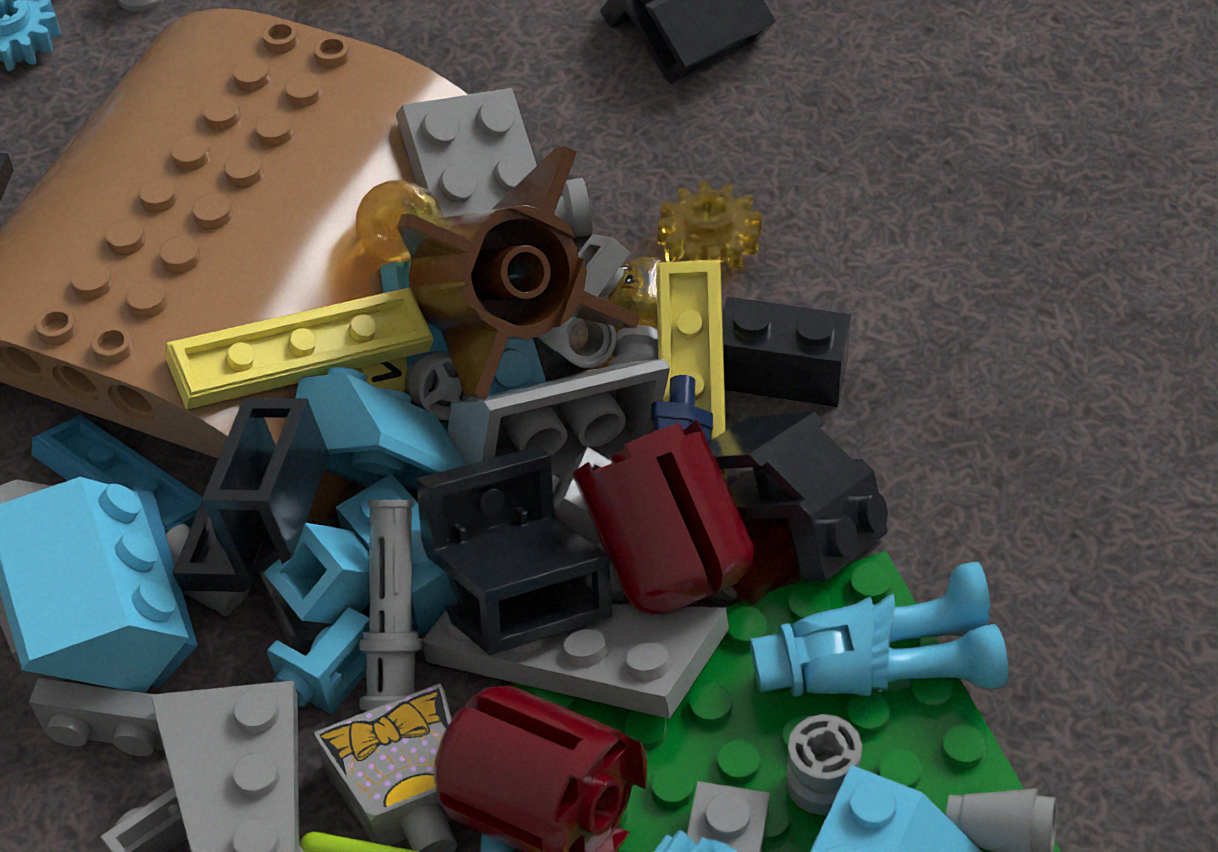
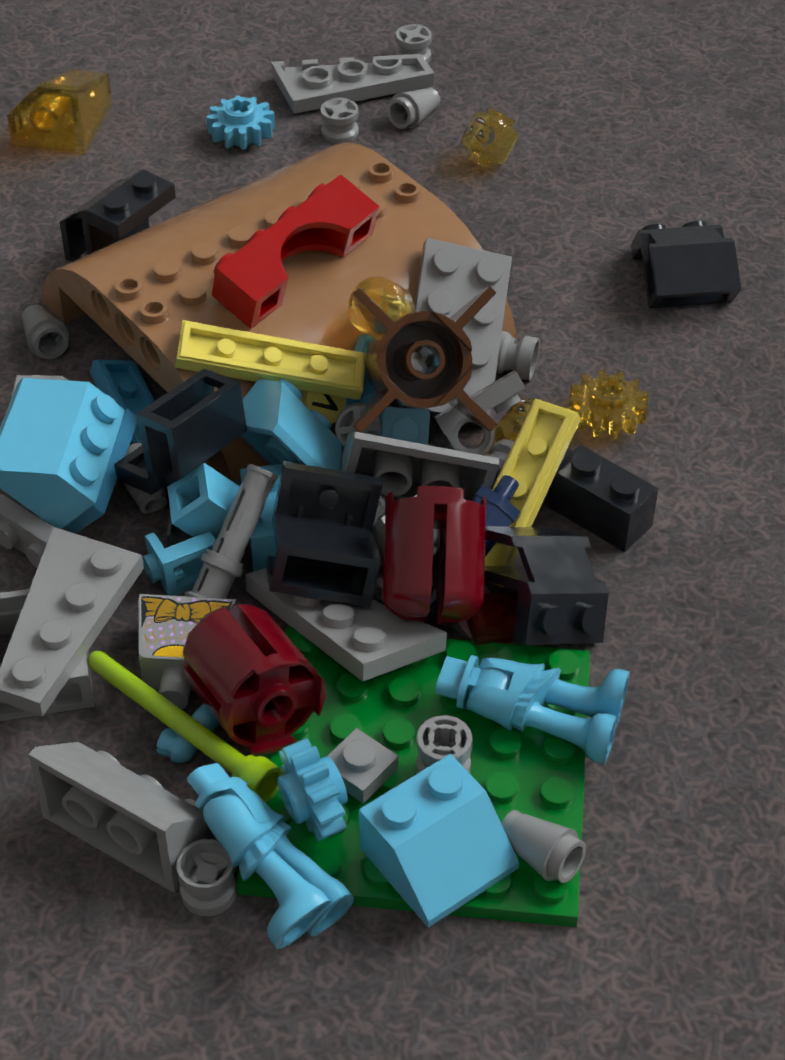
camera: 25 degrees right, 5 degrees down
none -> red arch [211,174,380,329]

